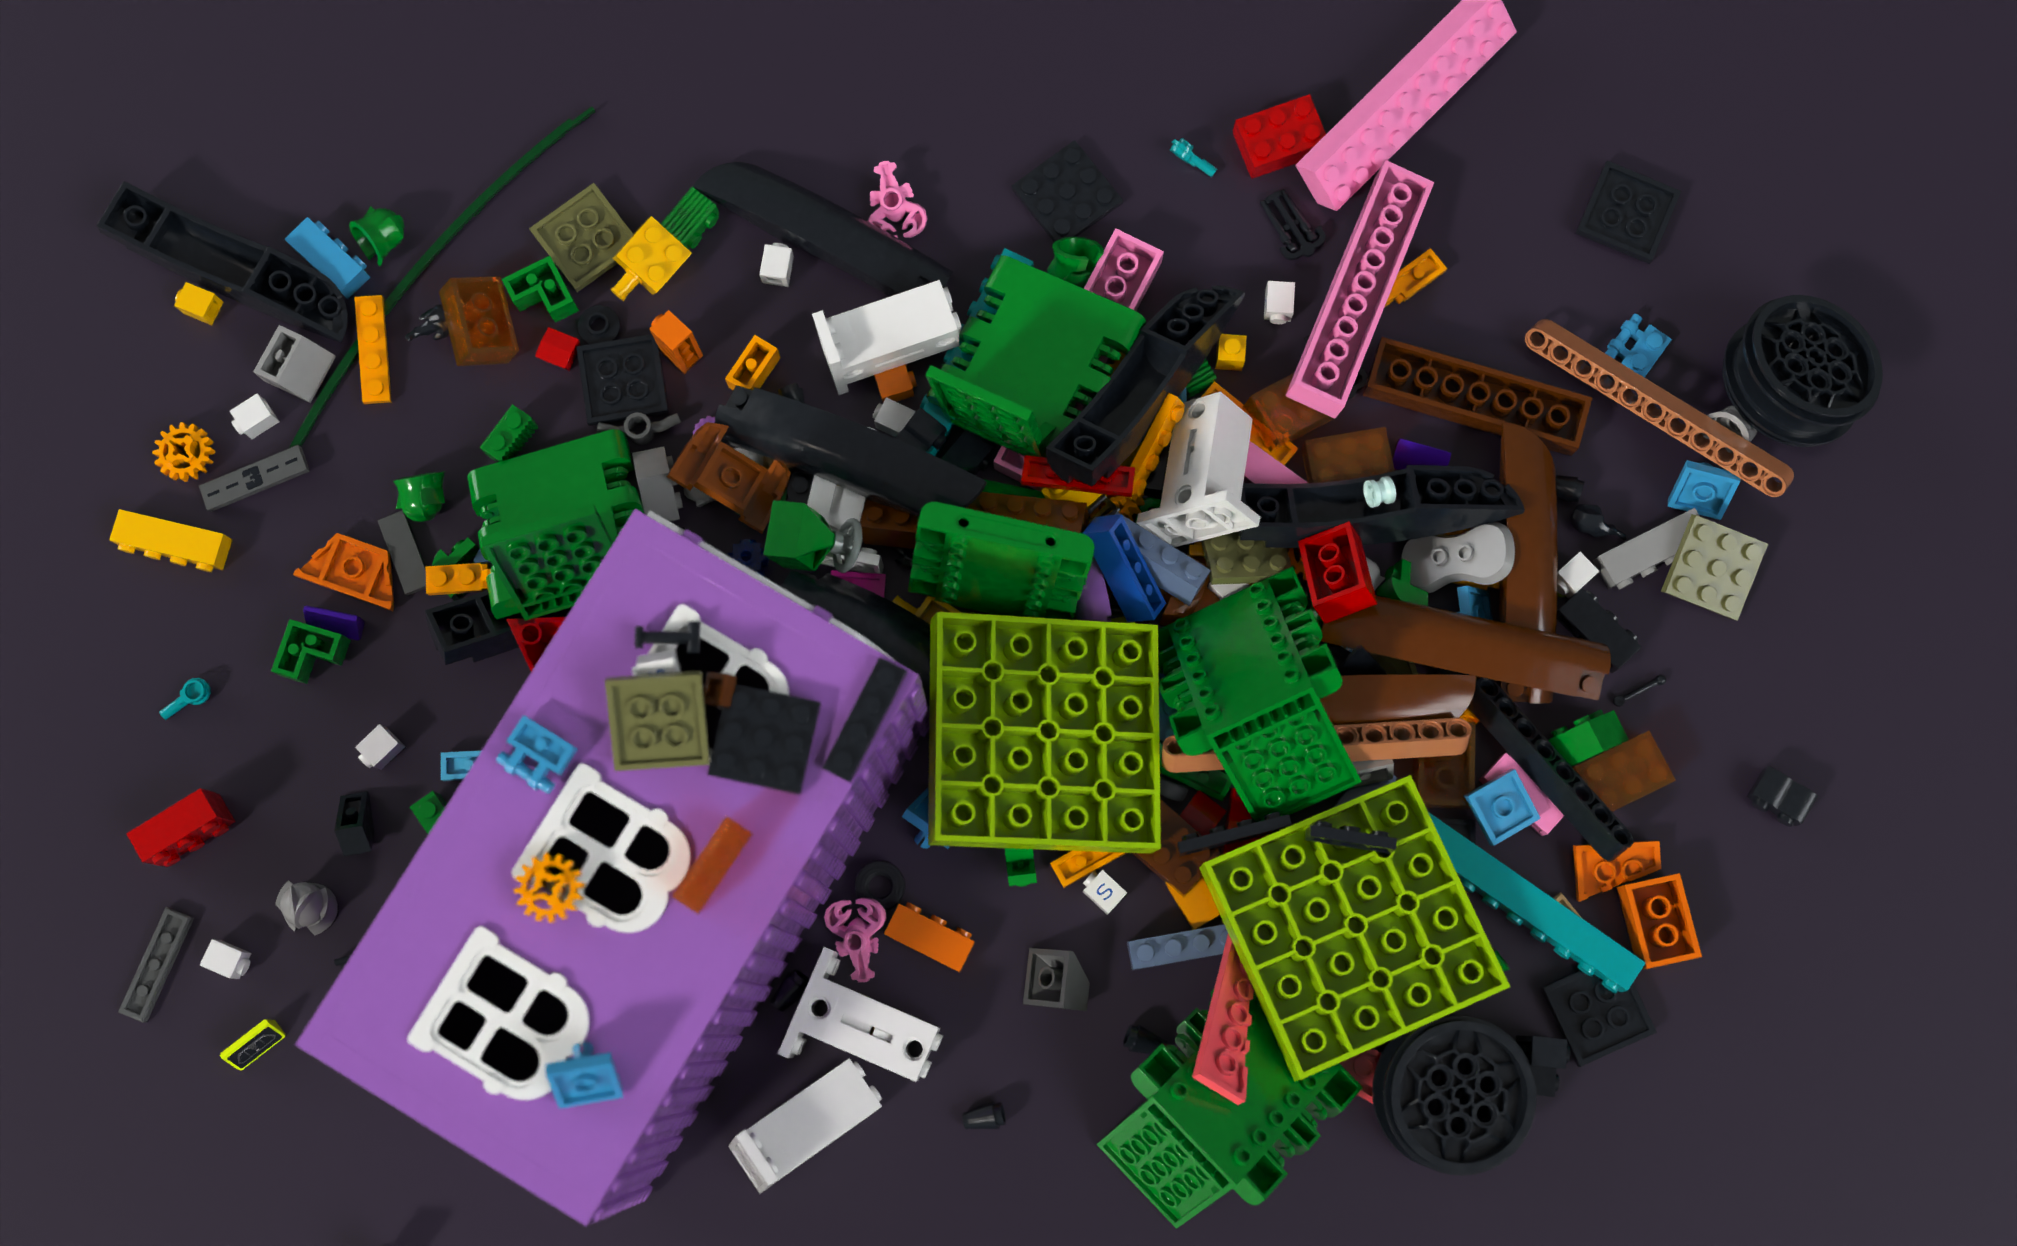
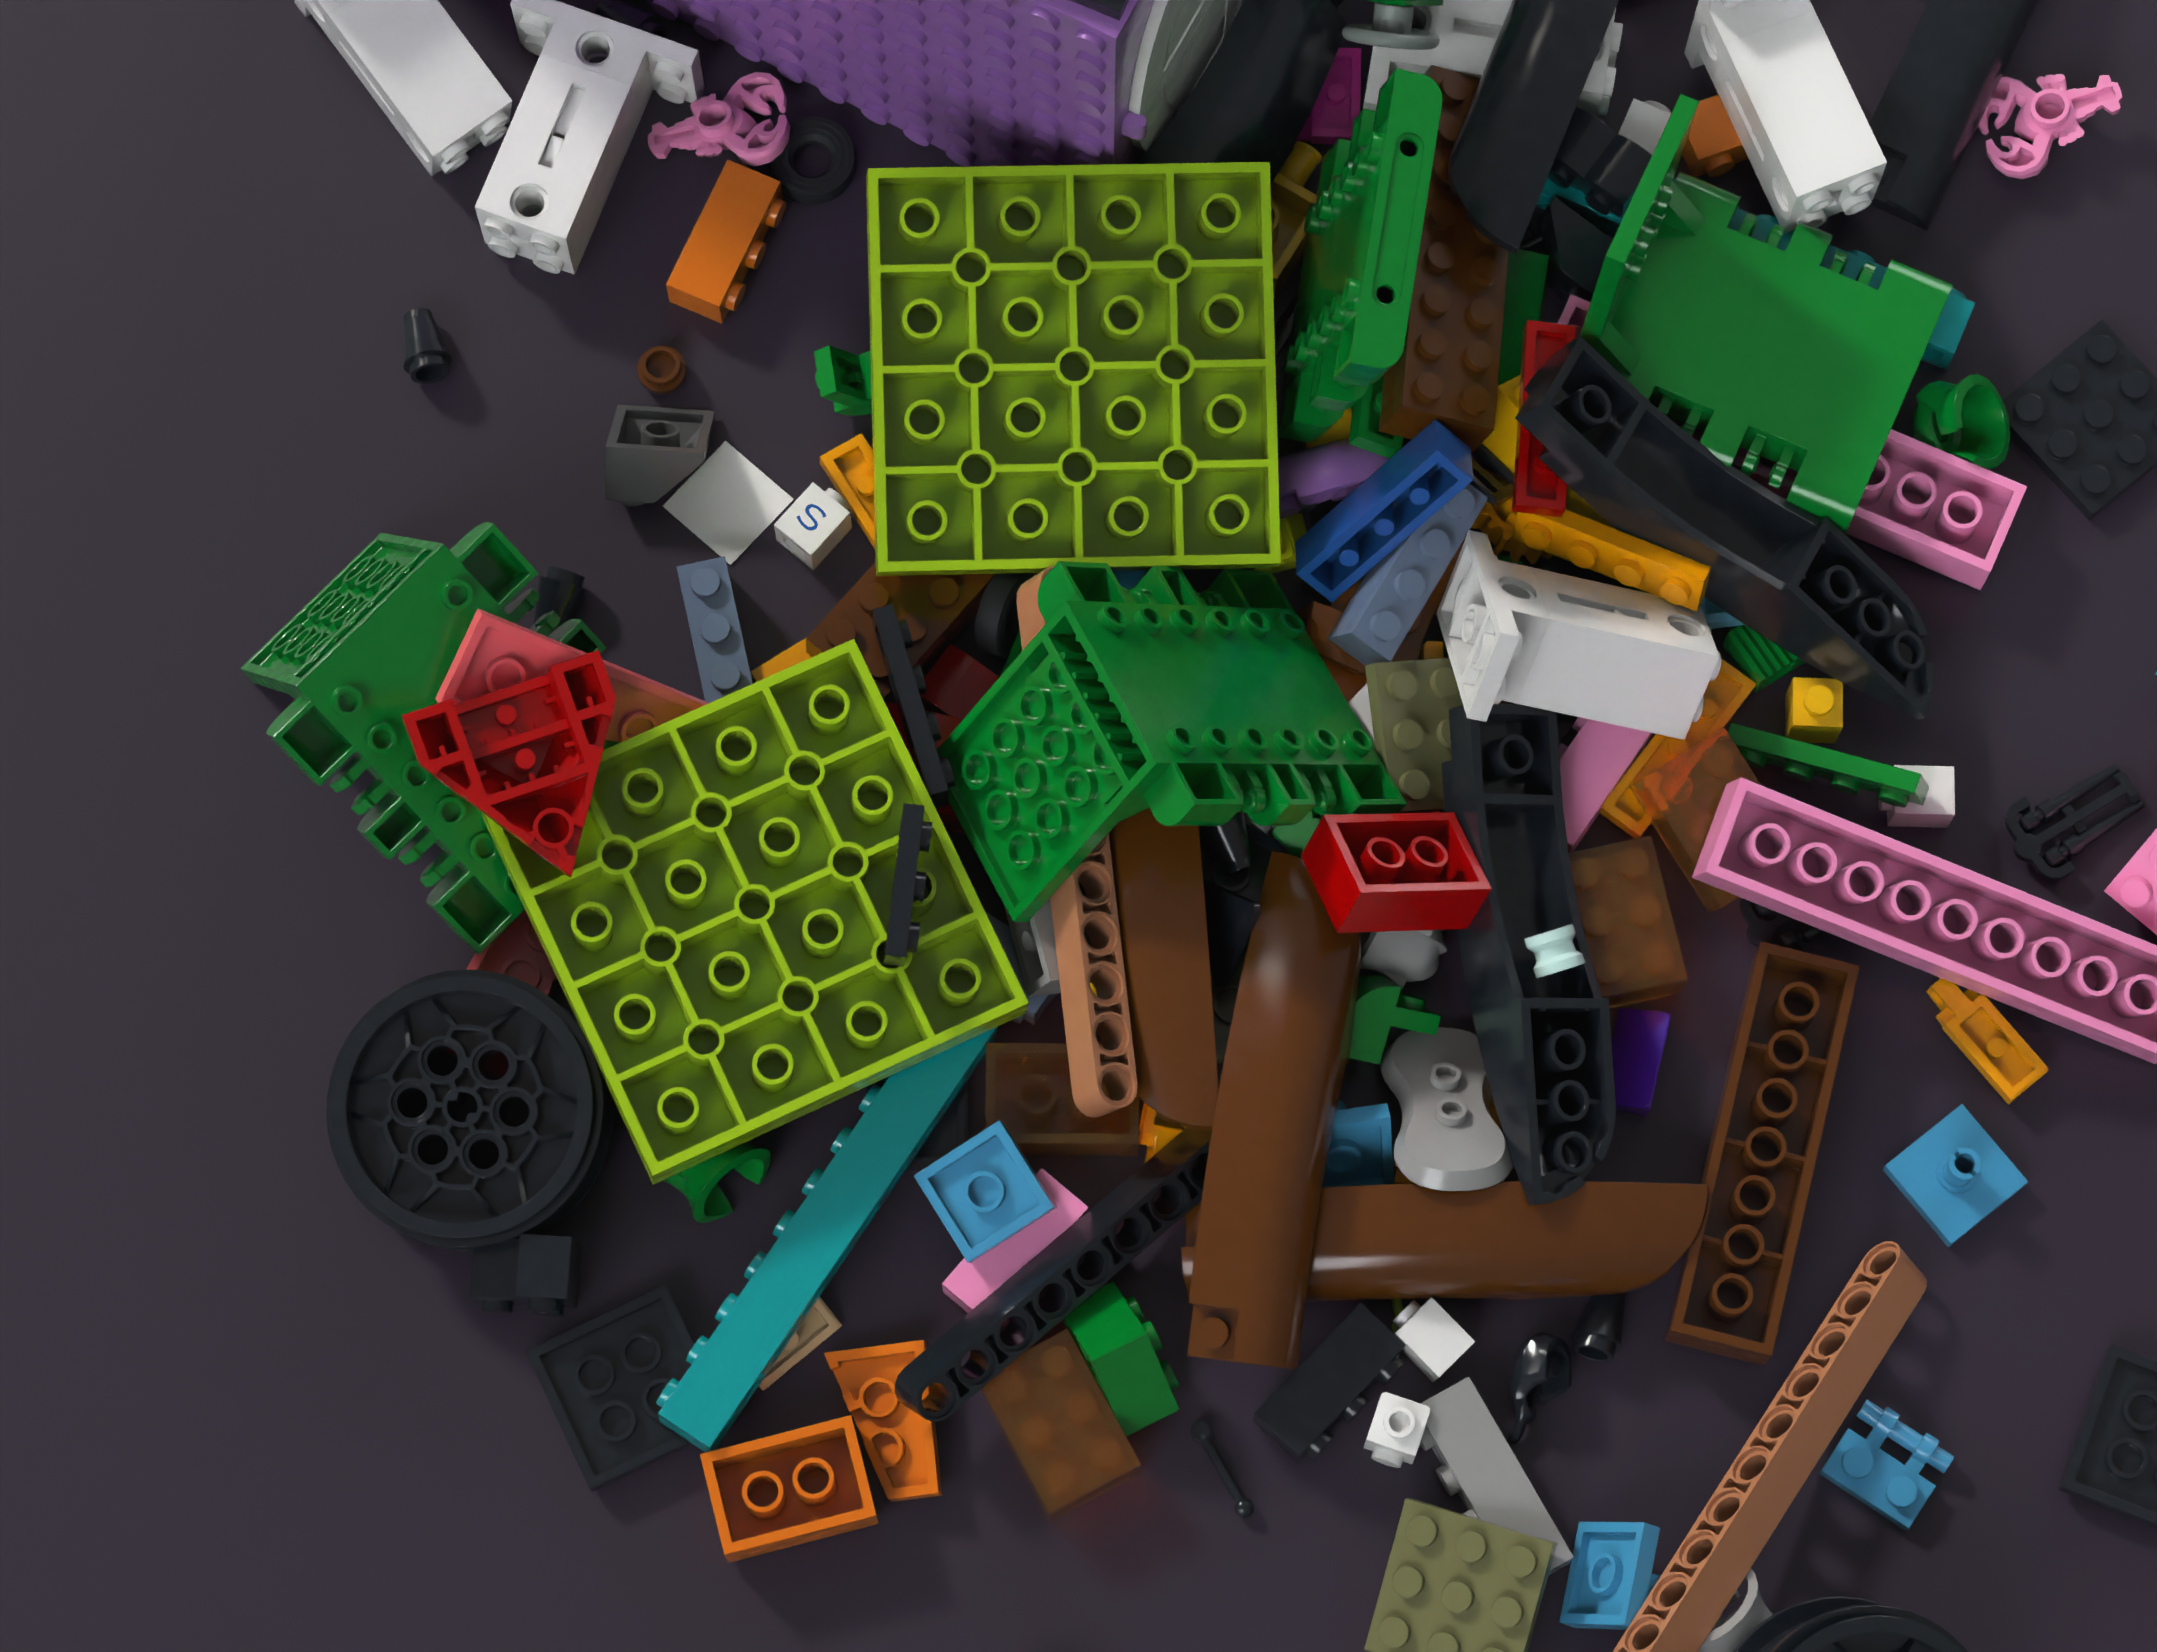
camera: 85 degrees right, 5 degrees down
none -> red wedge [402,650,616,878]
none -> reddish brown plate [637,345,686,394]
none -> white sticker [663,440,794,565]
none -> white bracket [1363,1392,1430,1468]
none -> green plate [1725,723,1929,808]
none -> dark azure tile [1882,1104,2028,1247]

